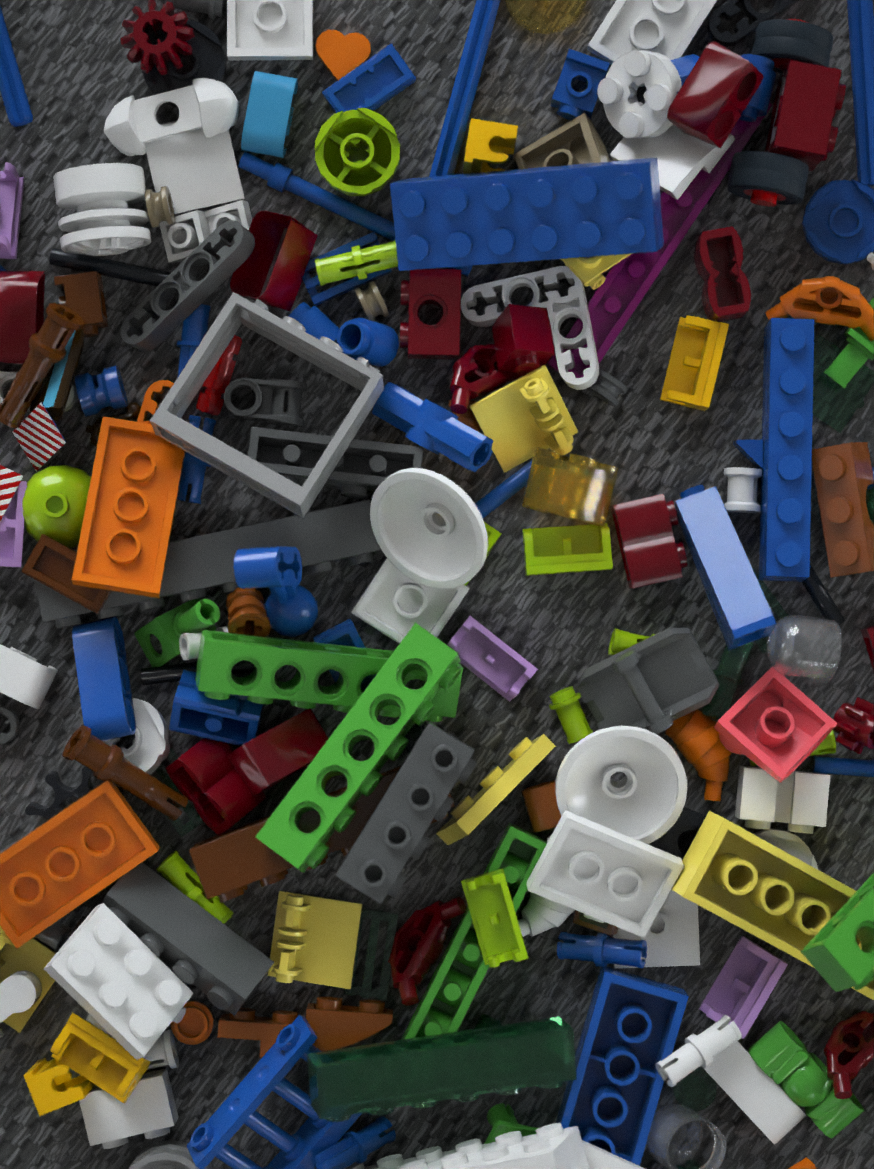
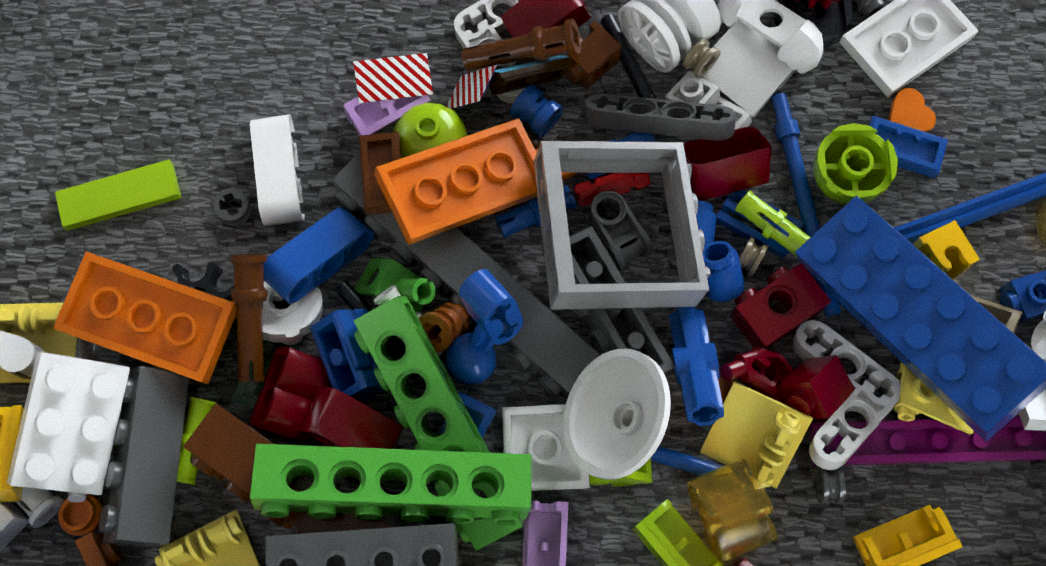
camera: 55 degrees right, 15 degrees down
dark azure beam [241,71,298,158] -> none
dark red brick [694,226,751,322] -> none

